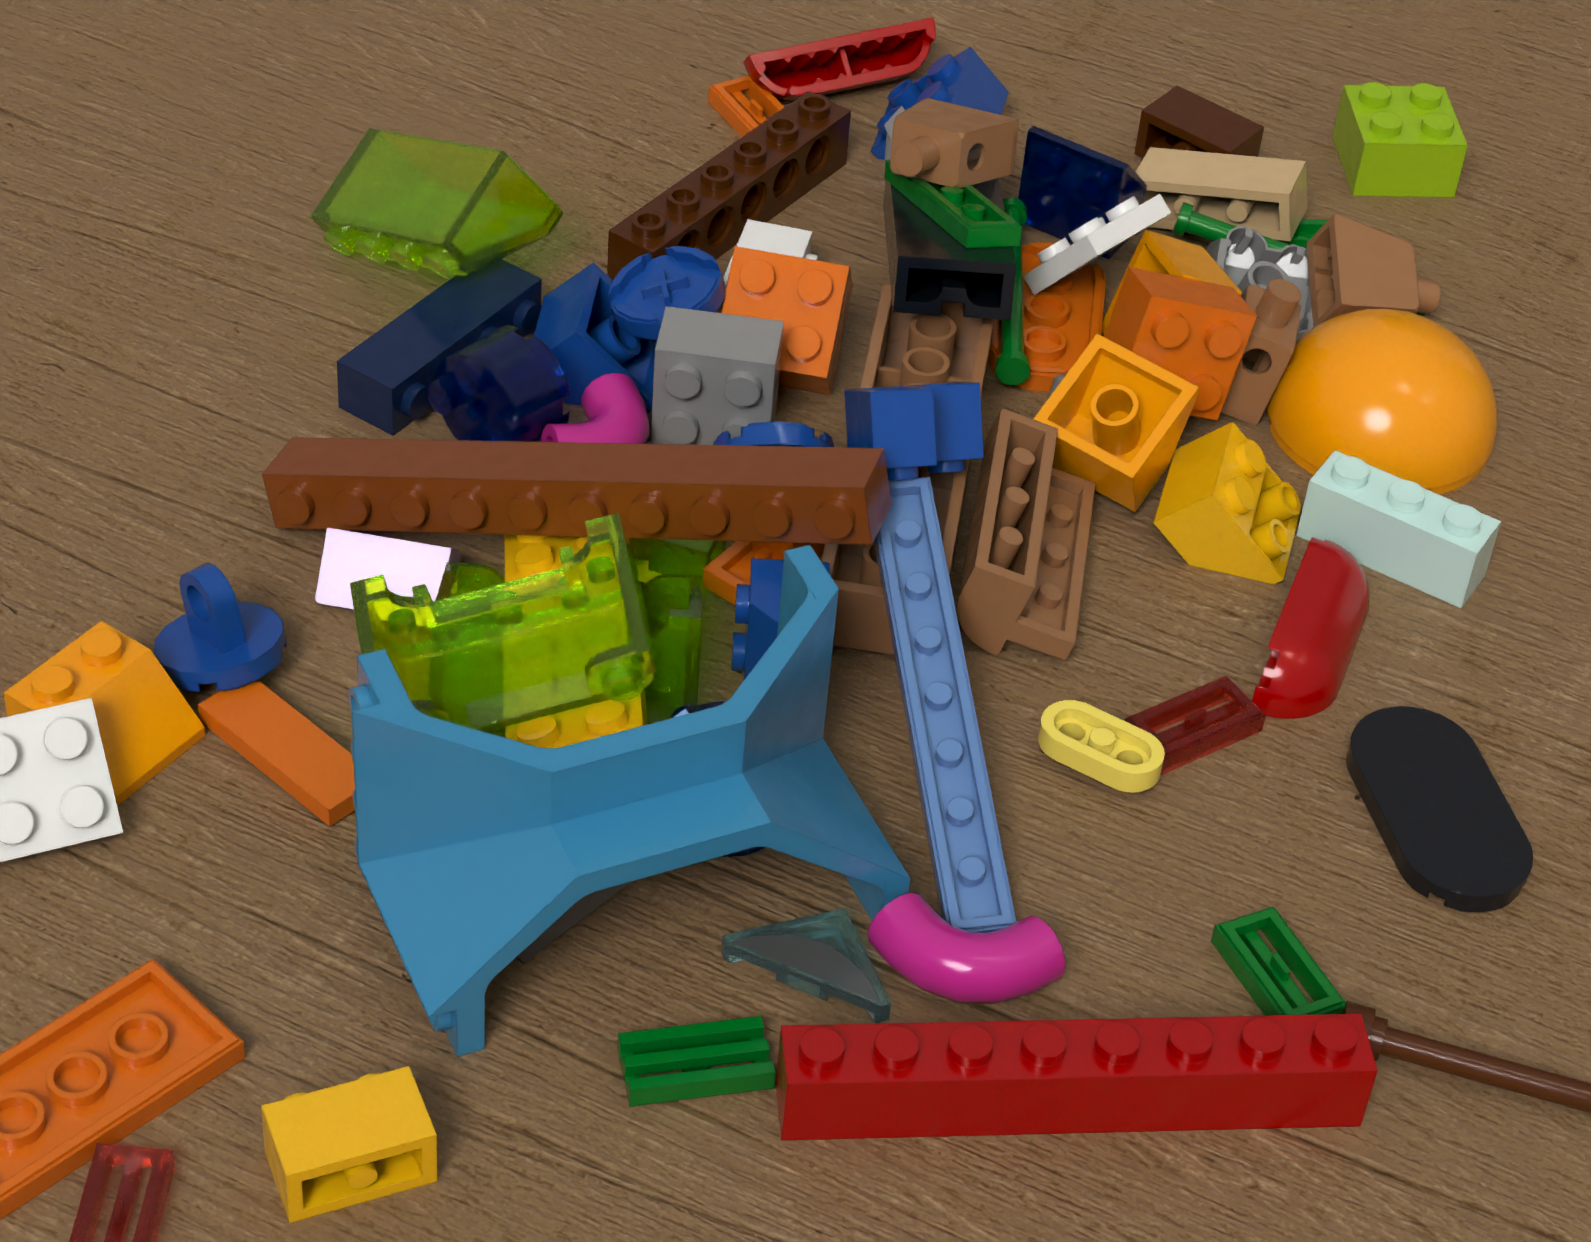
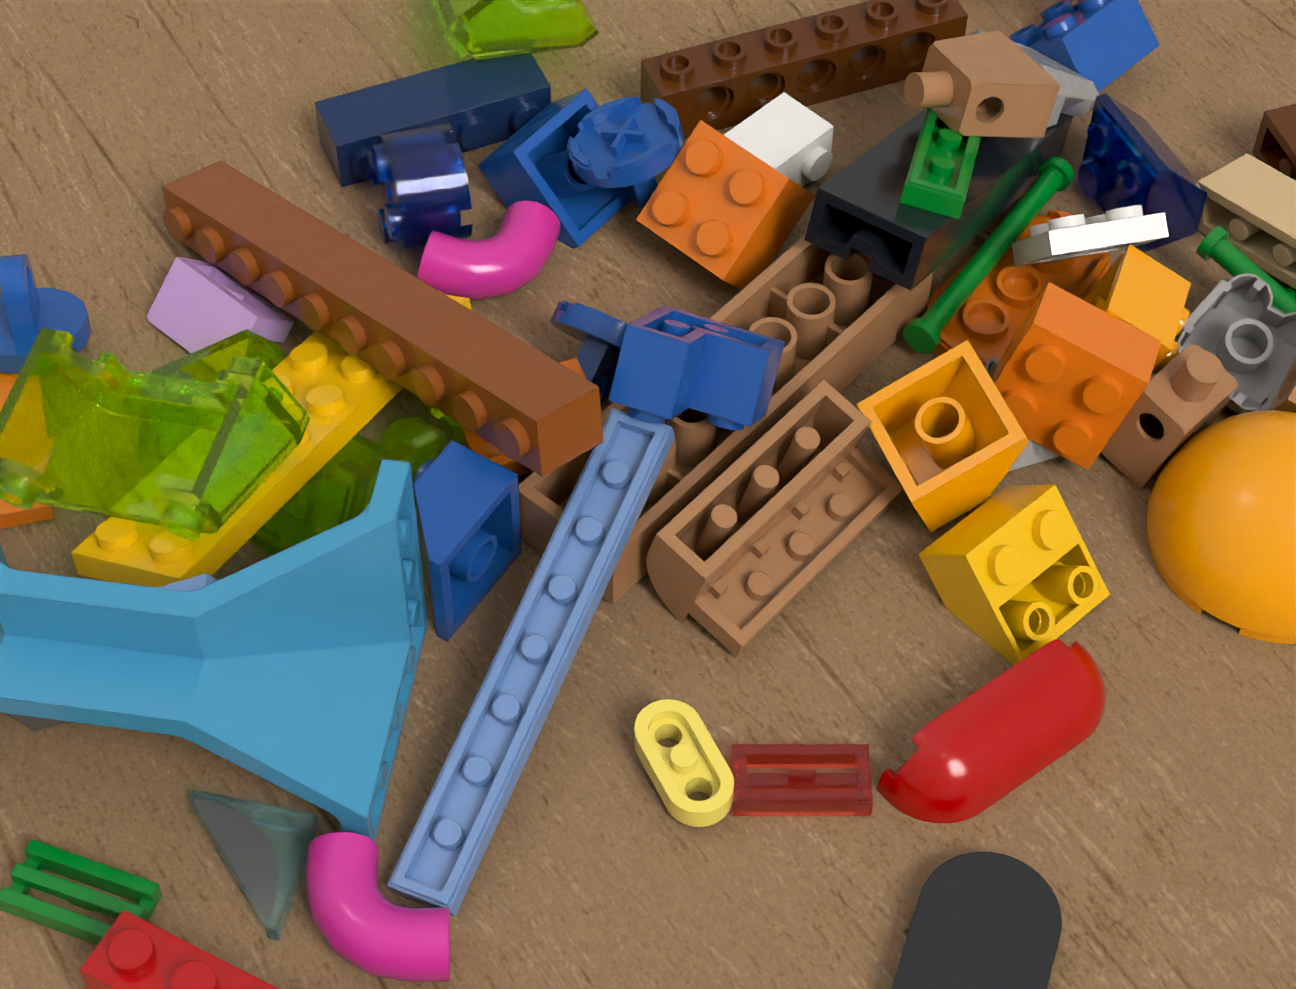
camera: 35 degrees right, 10 degrees up
light grey brick [651,306,784,445] -> none
light aqua brick [1296,450,1501,608] -> none

